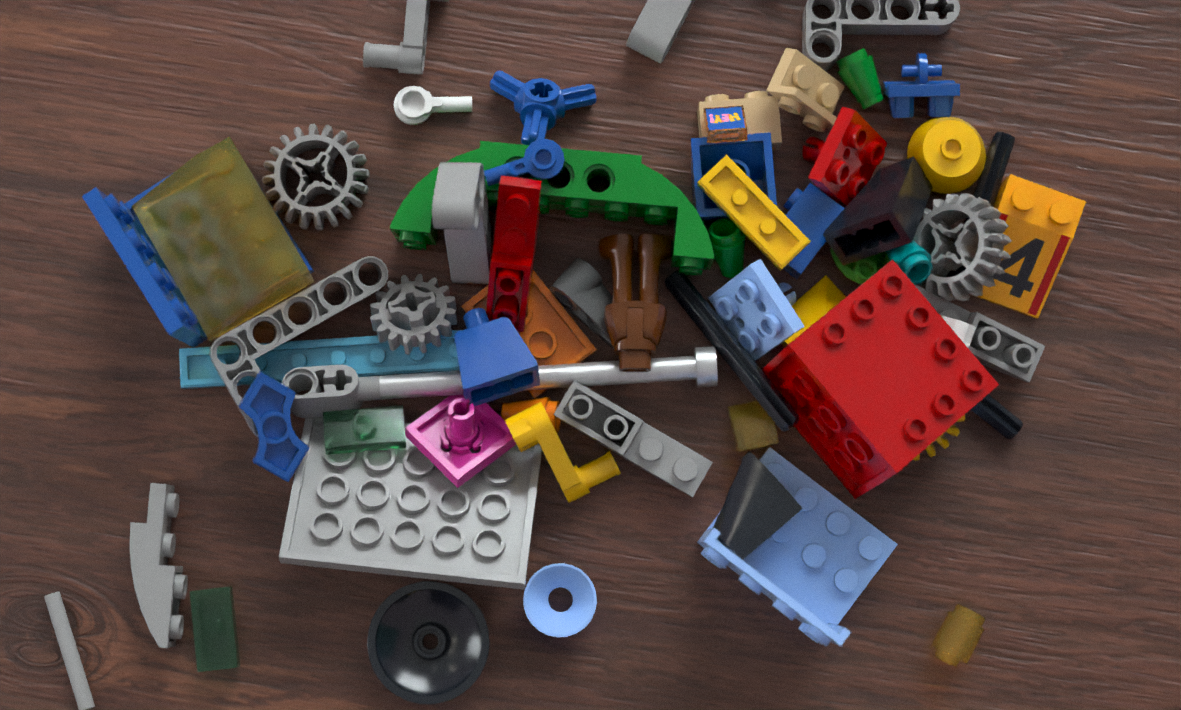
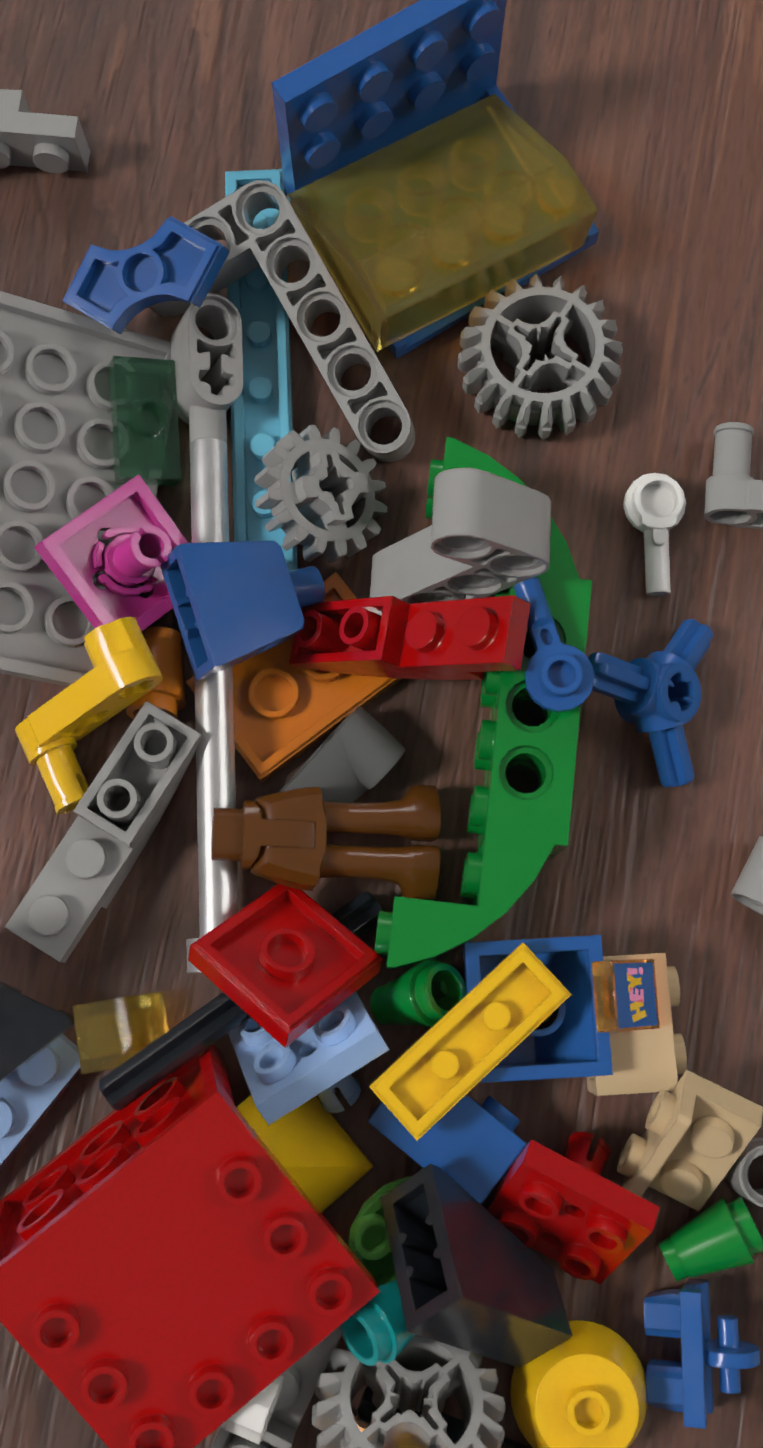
camera: 90 degrees right, 5 degrees down
none -> red tile [188,884,383,1048]

